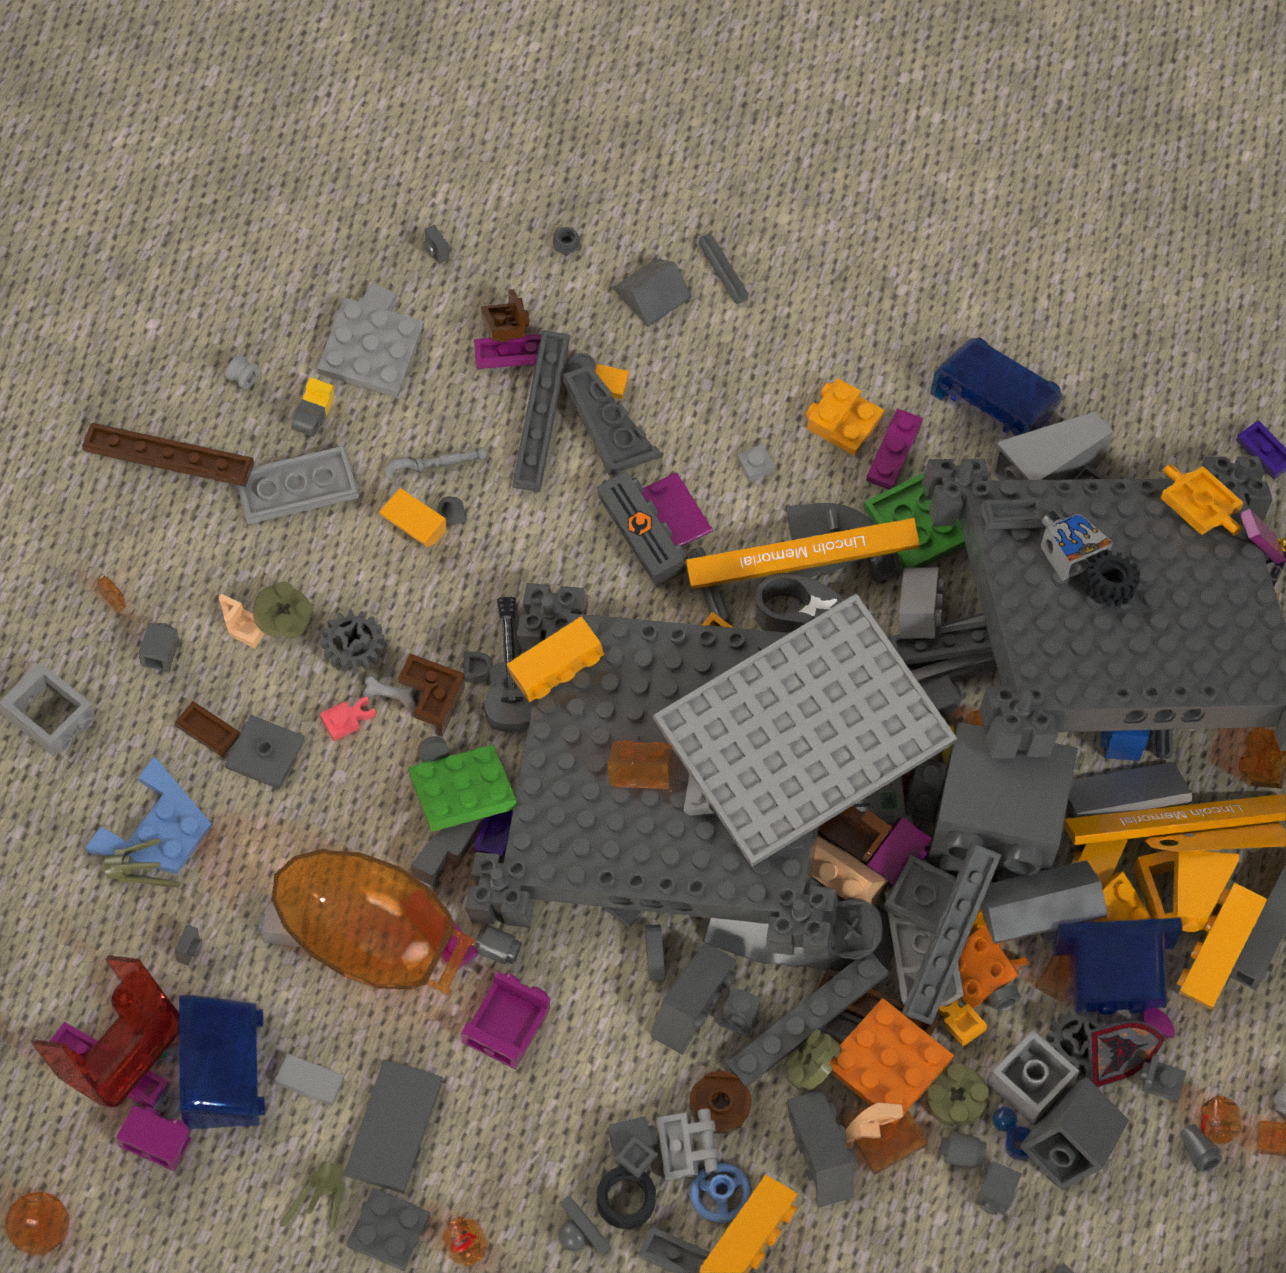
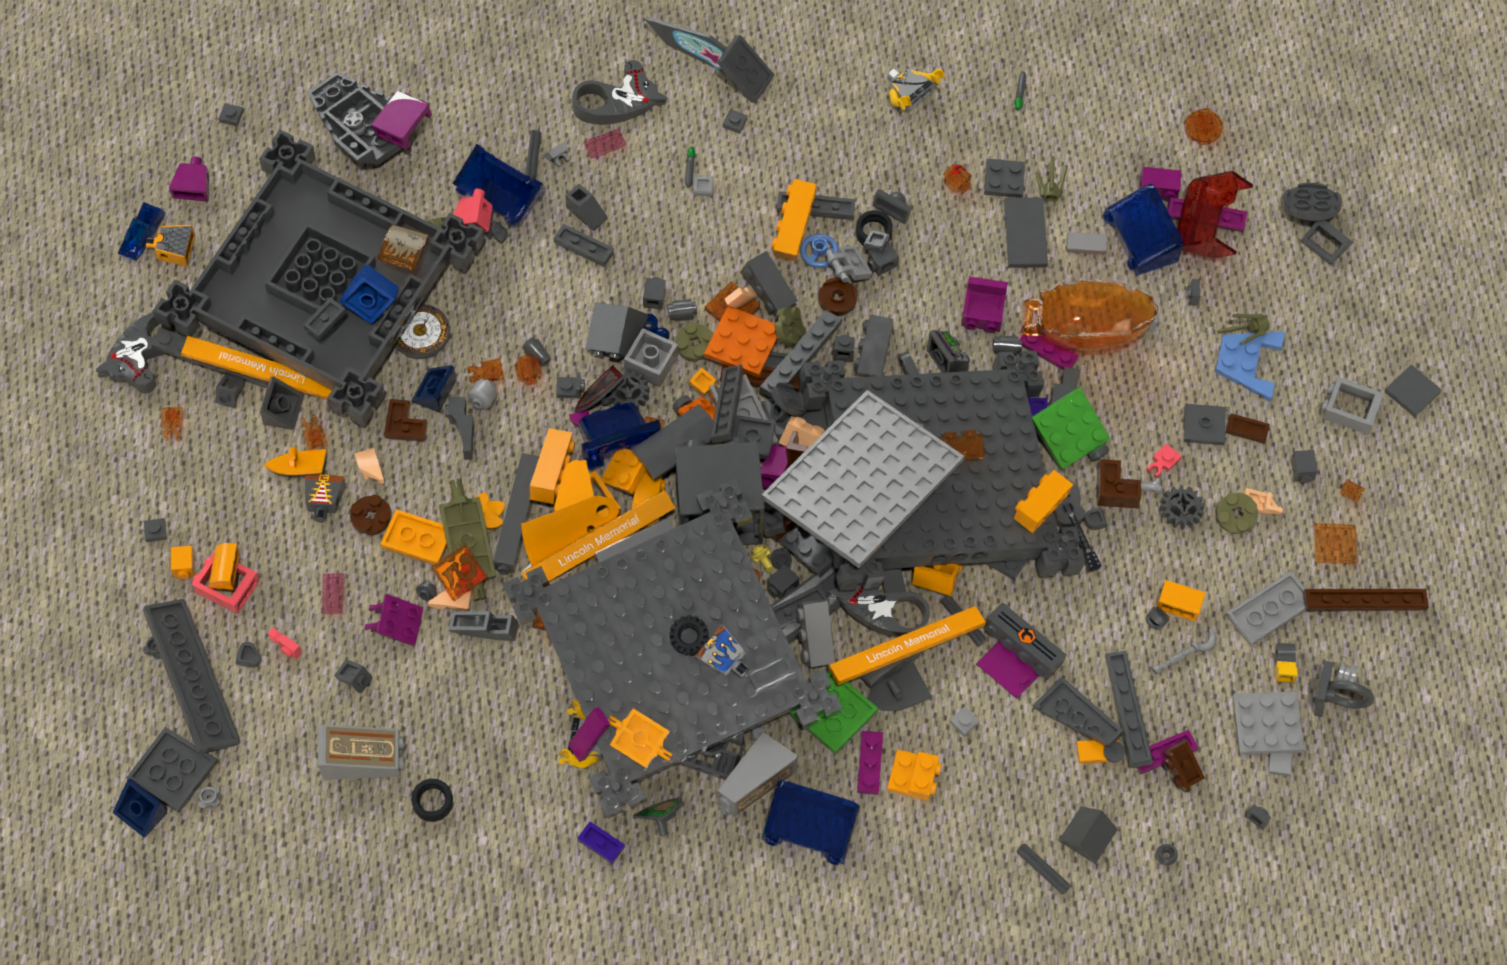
camera: 165 degrees right, 0 degrees up
none -> shield [633,797,683,836]
none -> dark grey slope [927,330,970,373]
none -> clear orange tile [1313,523,1357,564]
none -> dark grey tile [1314,661,1374,717]

